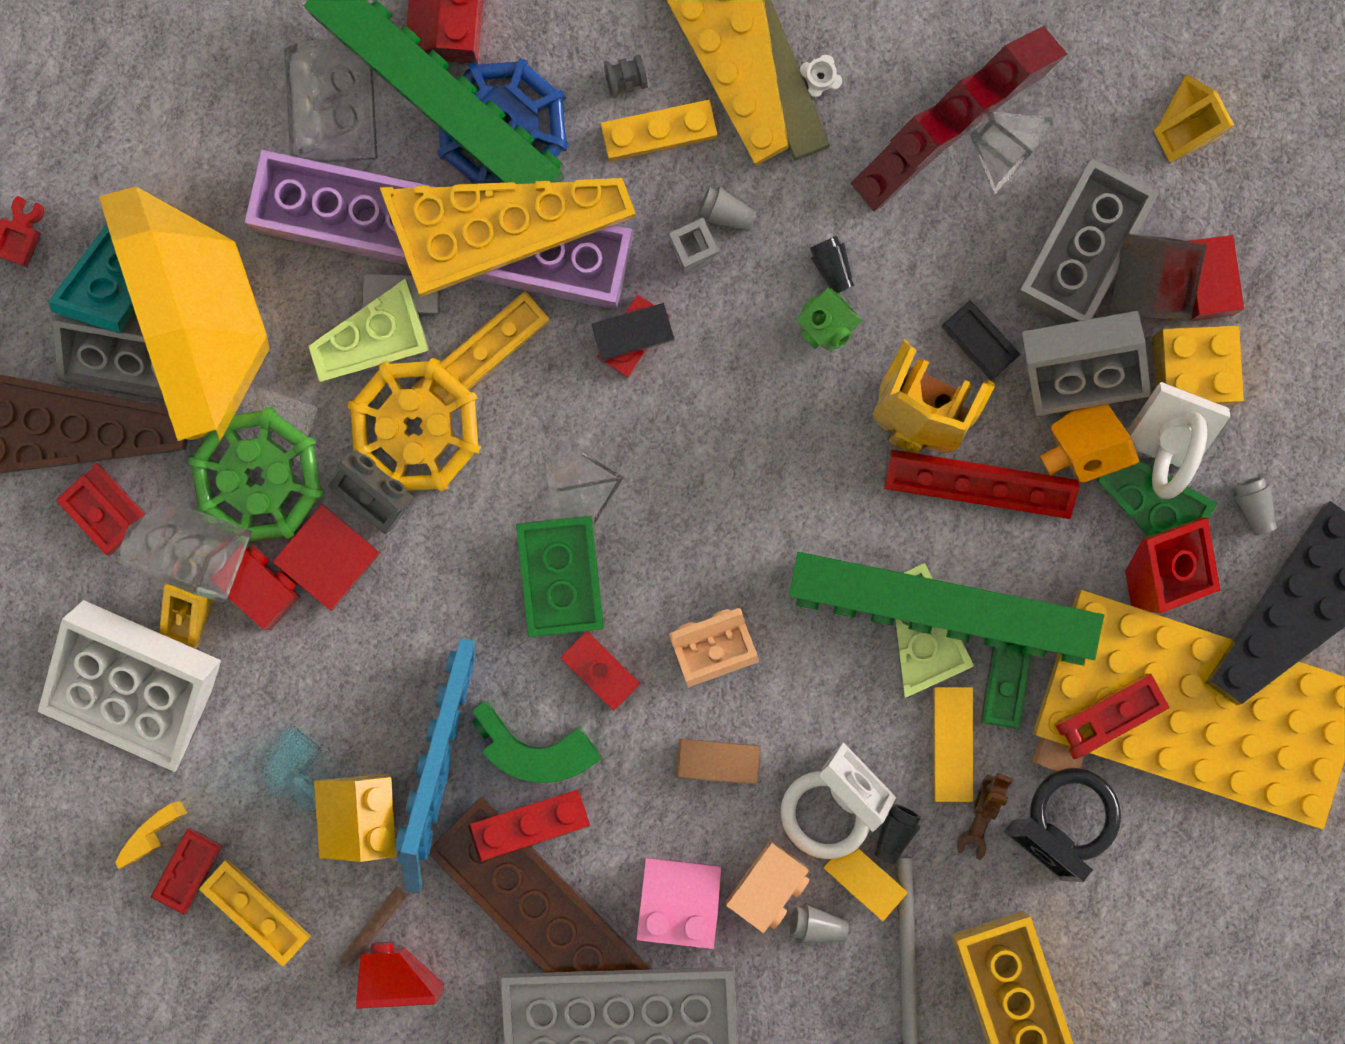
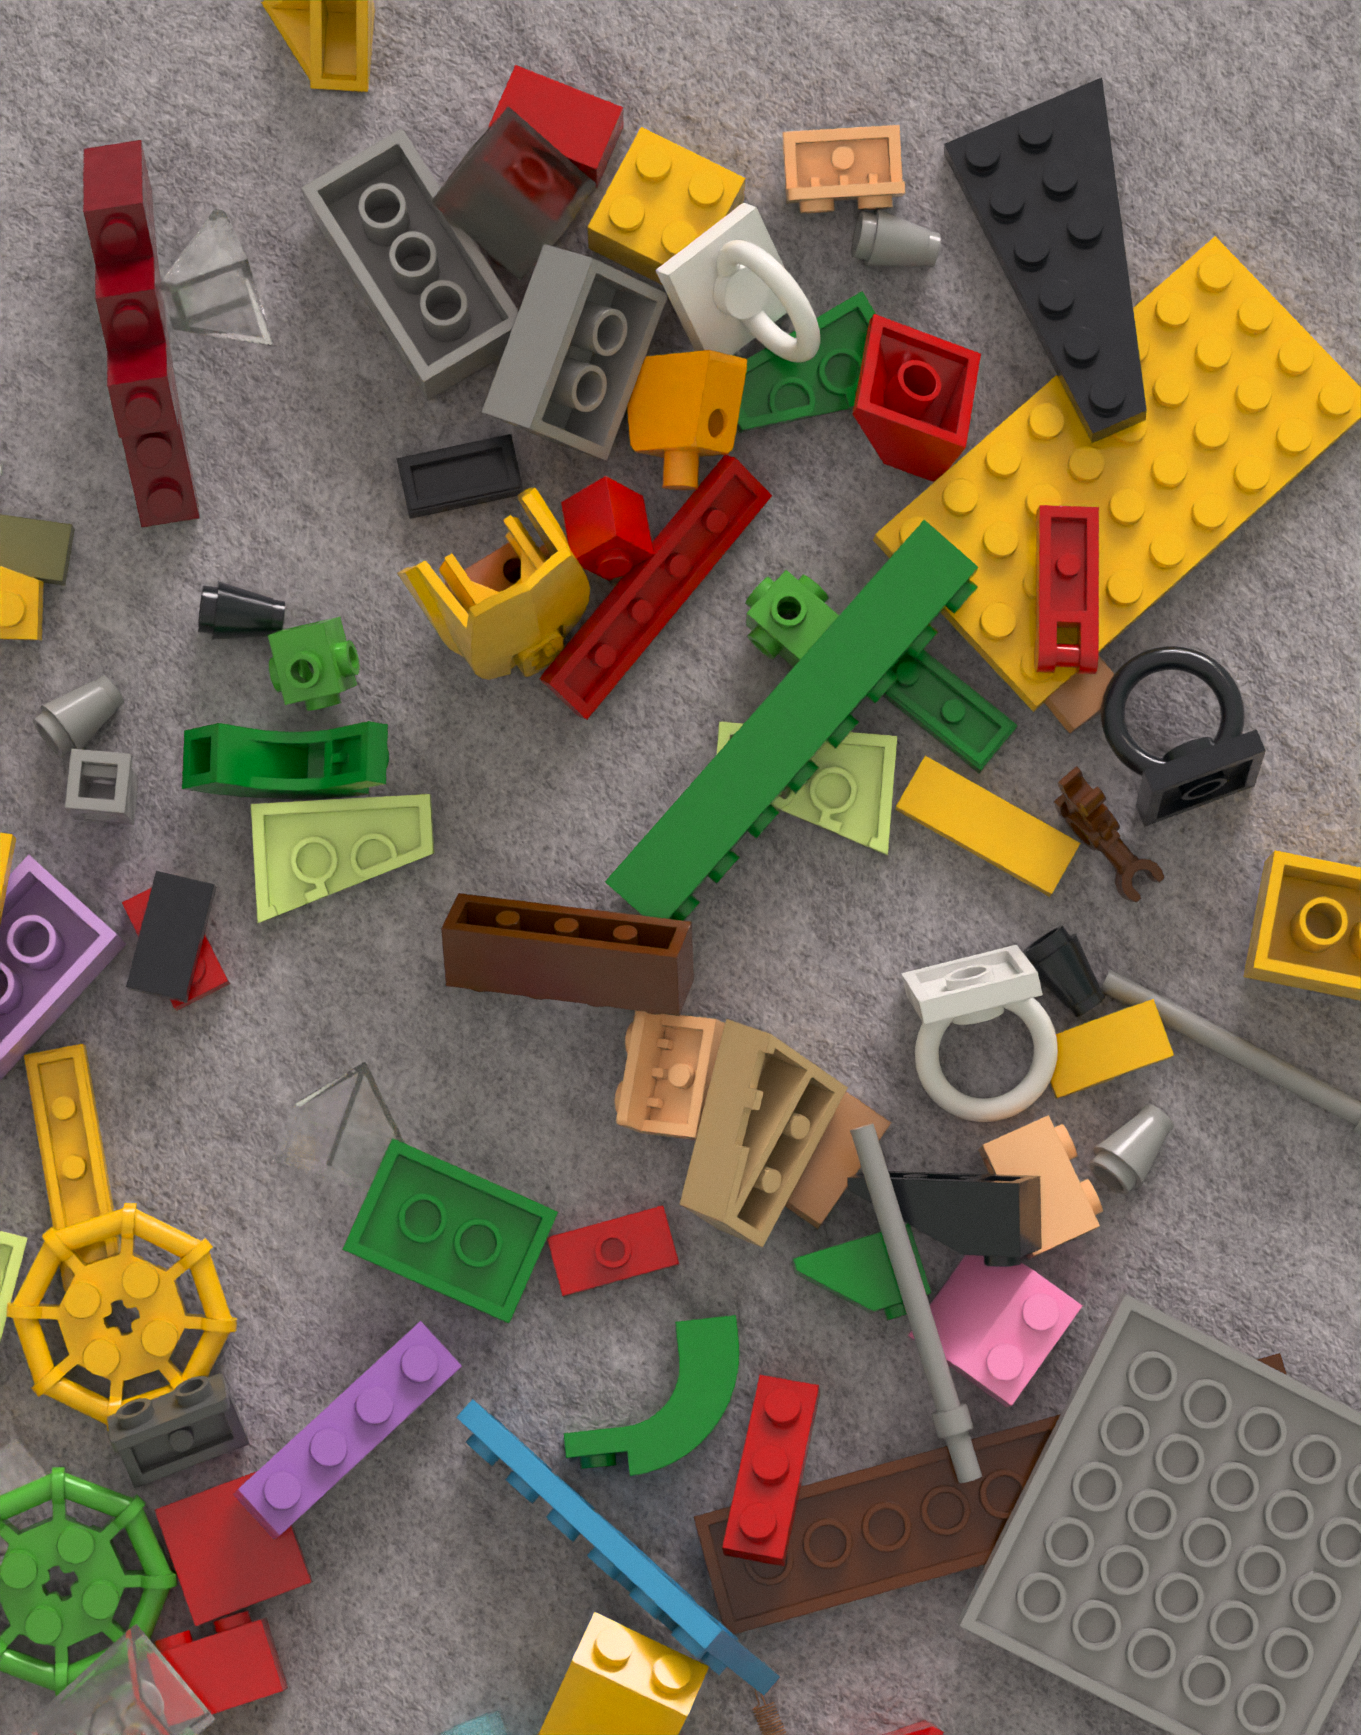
camera: 65 degrees left, 5 degrees down
none -> green arch [182,721,389,799]
none -> medium lavender brick [233,1321,462,1539]
none -> yellowish green wing [251,794,434,923]
none -> reddish brown brick [441,893,694,1016]
none -> red brick [561,476,654,581]
none -> tan wedge [679,1019,848,1248]
none -> bright green brick [745,570,839,667]
none -> light nougat bracket [782,125,905,213]
none -> green slope [791,1224,931,1321]
none -> black slope [847,1171,1042,1267]
none -> light grey bar [850,1123,982,1483]

